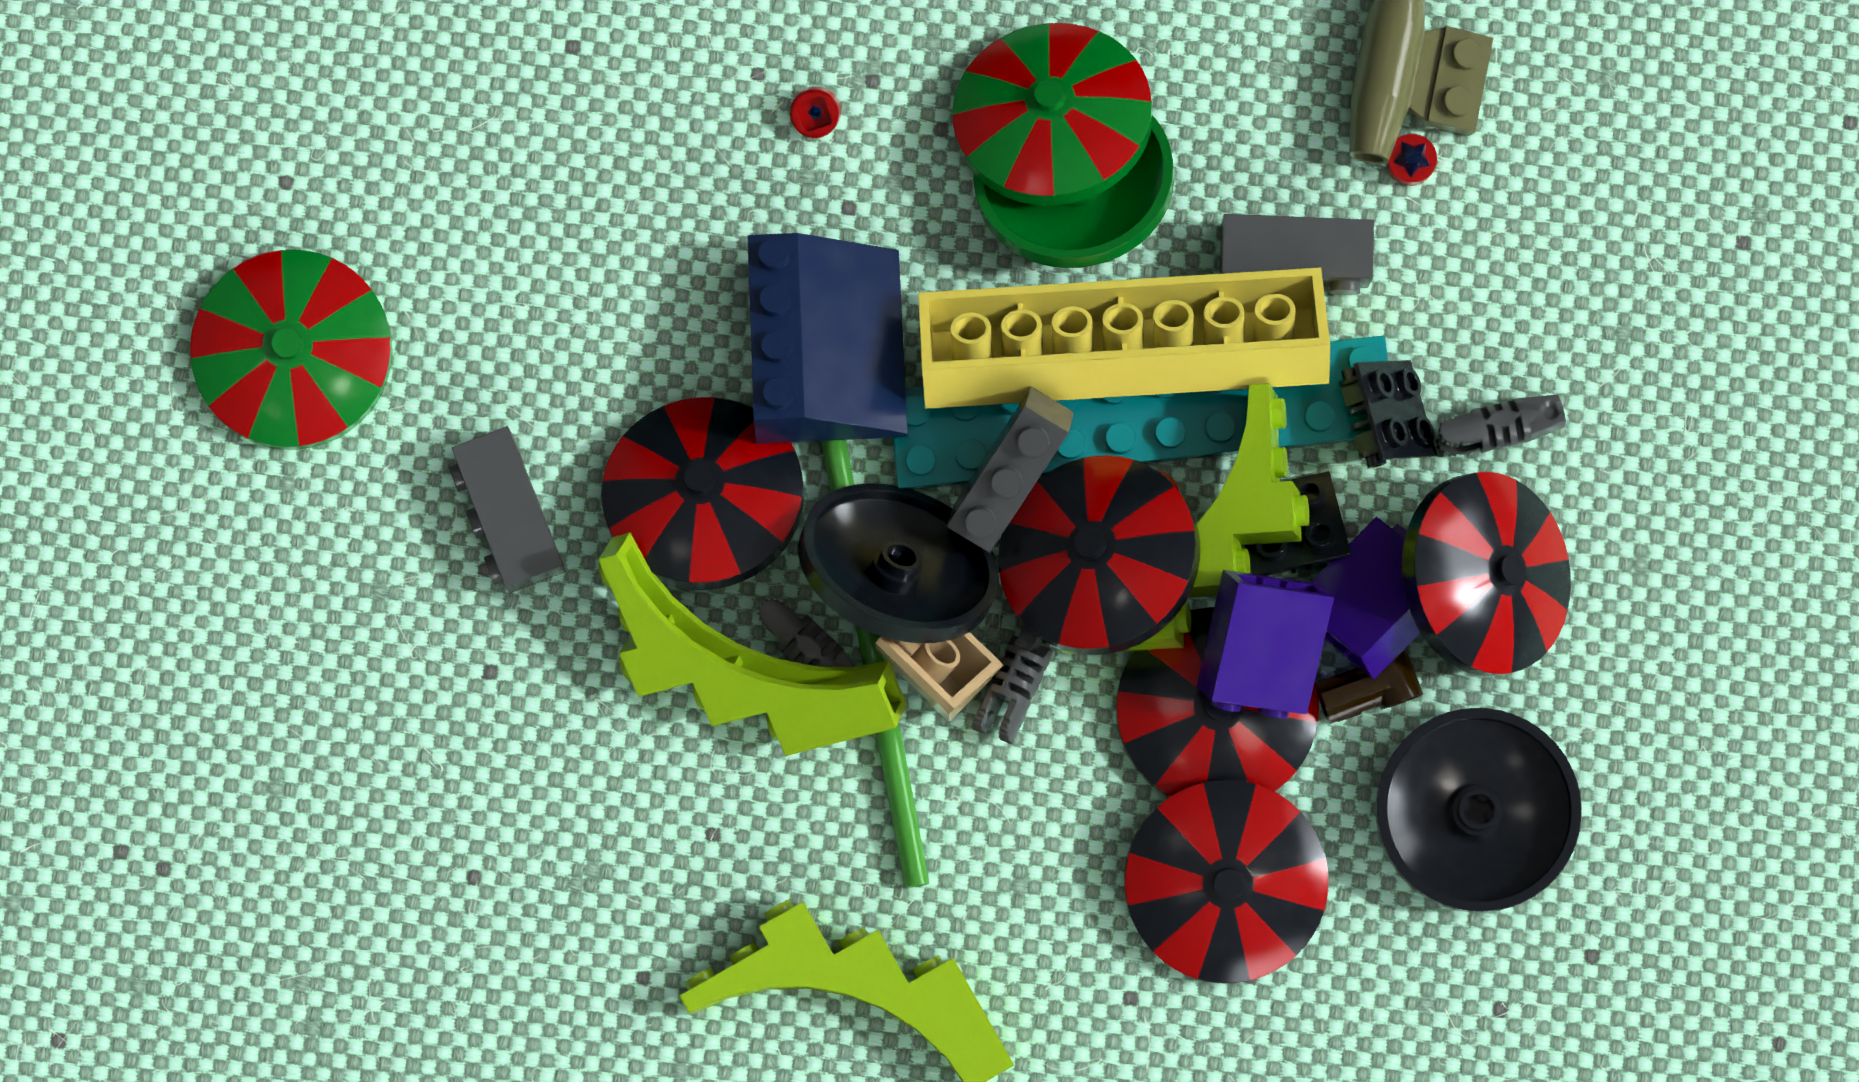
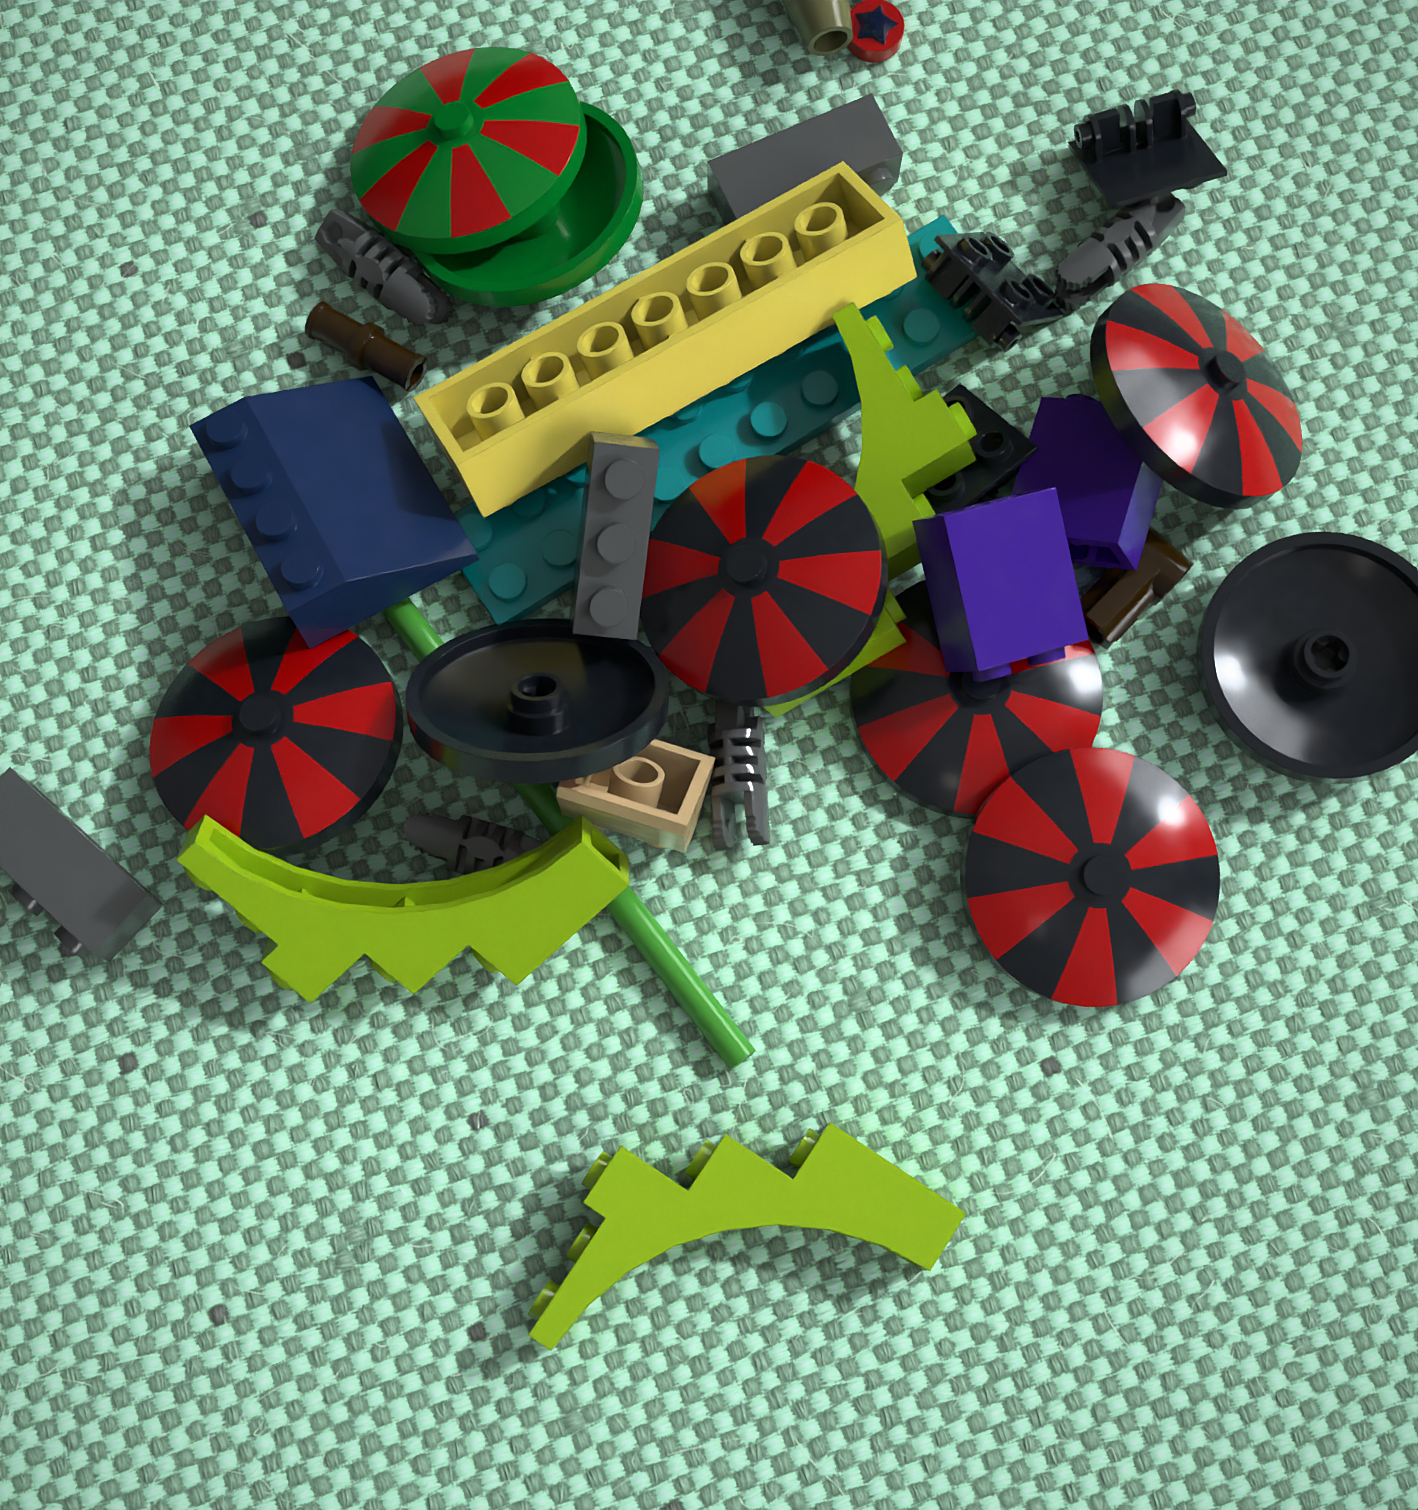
camera: 25 degrees left, 5 degrees down
red tile [790,86,841,138] -> none
none -> dark brown pin [305,301,428,392]
none -> dark grey hinge [314,209,455,326]
none -> black hinge [1068,89,1227,209]

